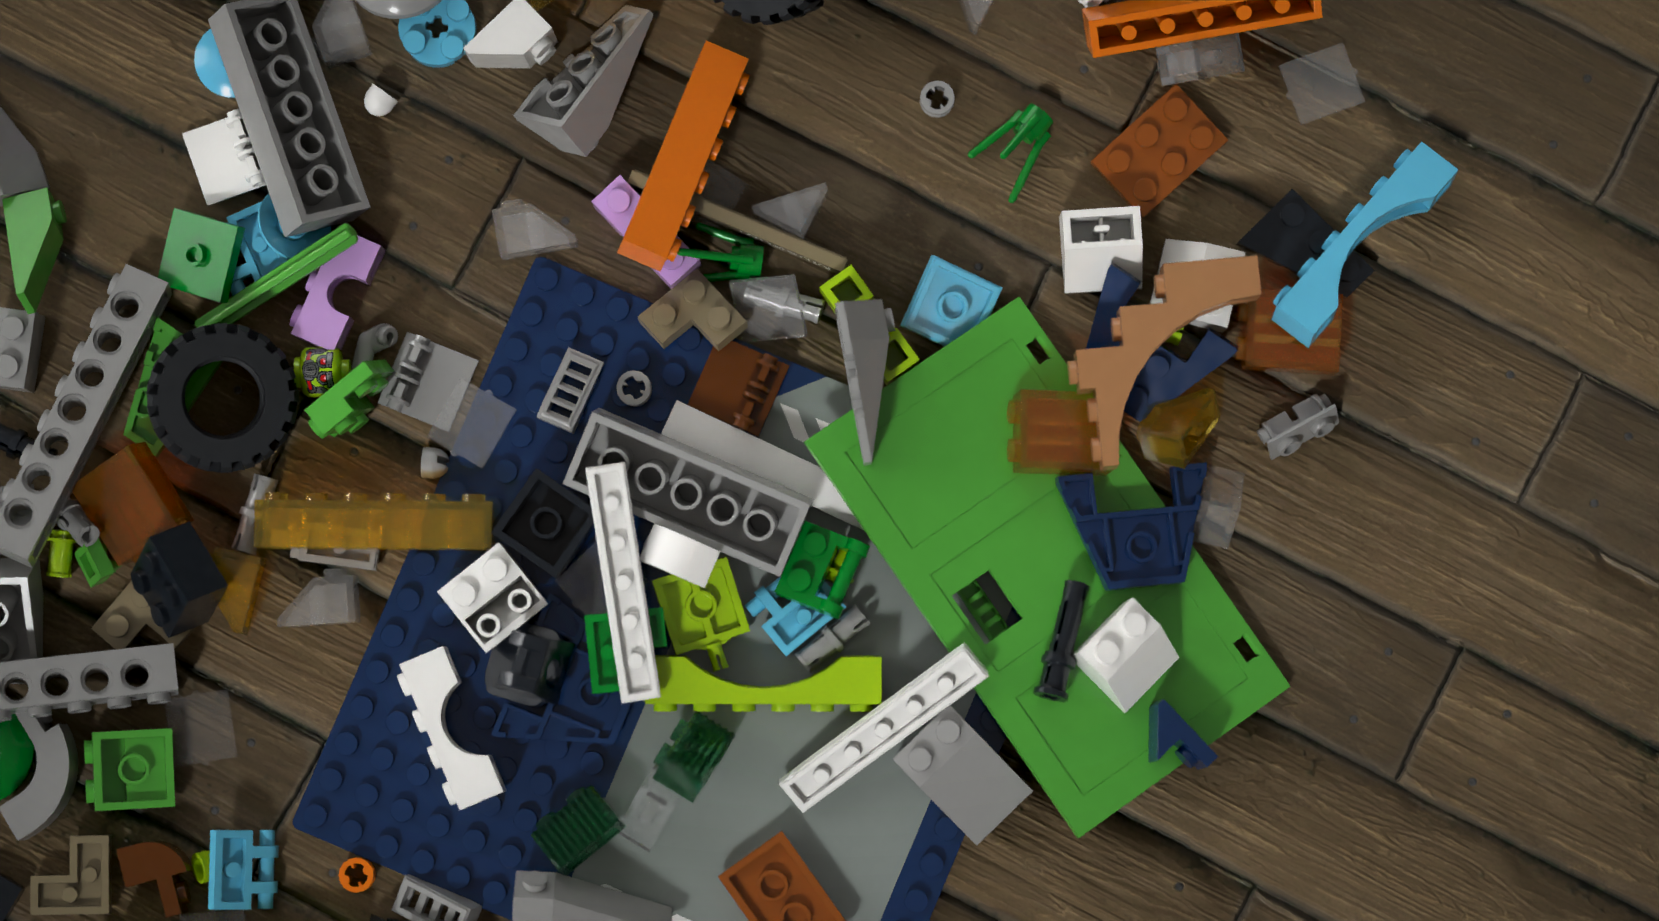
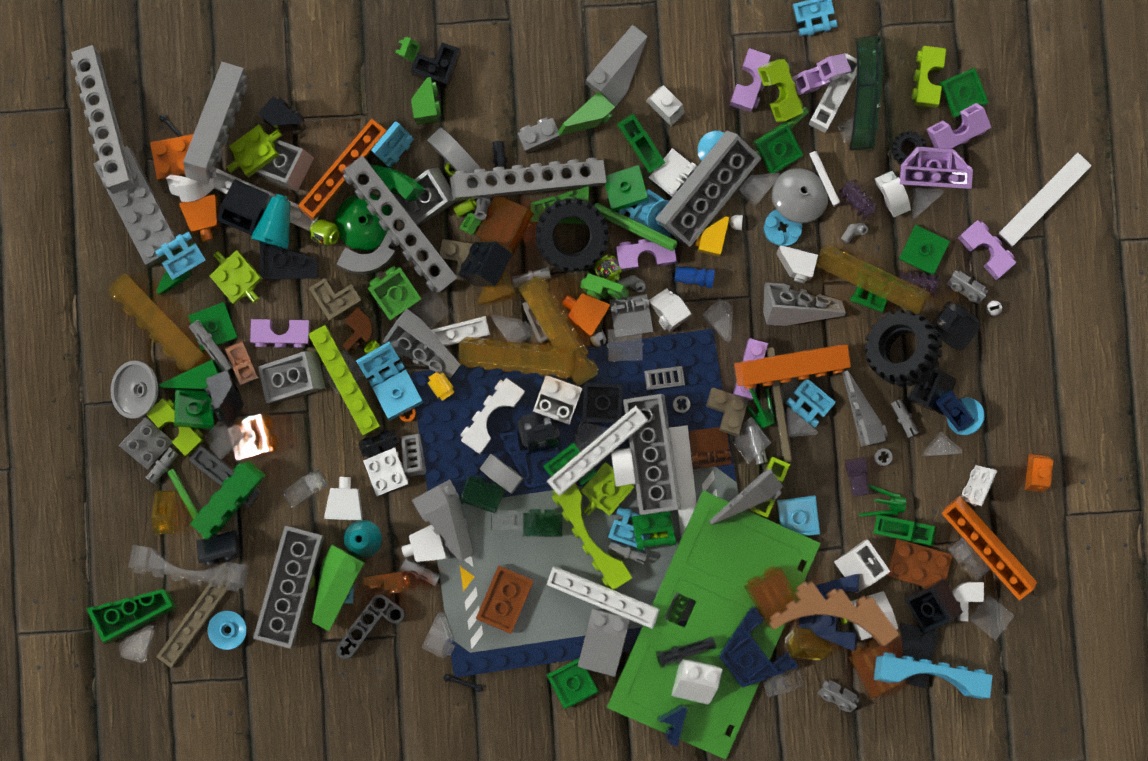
camera: 55 degrees right, 0 degrees up
none -> medium azure plate [372,370,423,421]
none -> light grey wedge [381,309,461,378]
none -> yellow brick [428,371,454,401]
none -> white tile [431,316,490,347]
none -> clear yellow brick [459,337,576,378]
none -> light grey slope [480,454,524,494]
none -> green plate [547,658,599,710]
none -> orange torso [562,293,610,337]
none -> green slope [616,114,665,173]
none -> white torso [646,85,685,126]
none -> white wedge [649,288,691,332]
none -> blue axle [675,266,715,289]
none -> yellow slope [695,217,729,257]
none -> medium azure plate [785,379,836,427]
none -> light grey wedge [842,371,888,447]
none -> clear purple piece [845,457,870,497]
none -> green slope [873,515,937,546]
none -> light grey pin [891,398,919,438]
none -> black brick [904,578,963,633]
none -> white brick [952,582,984,621]

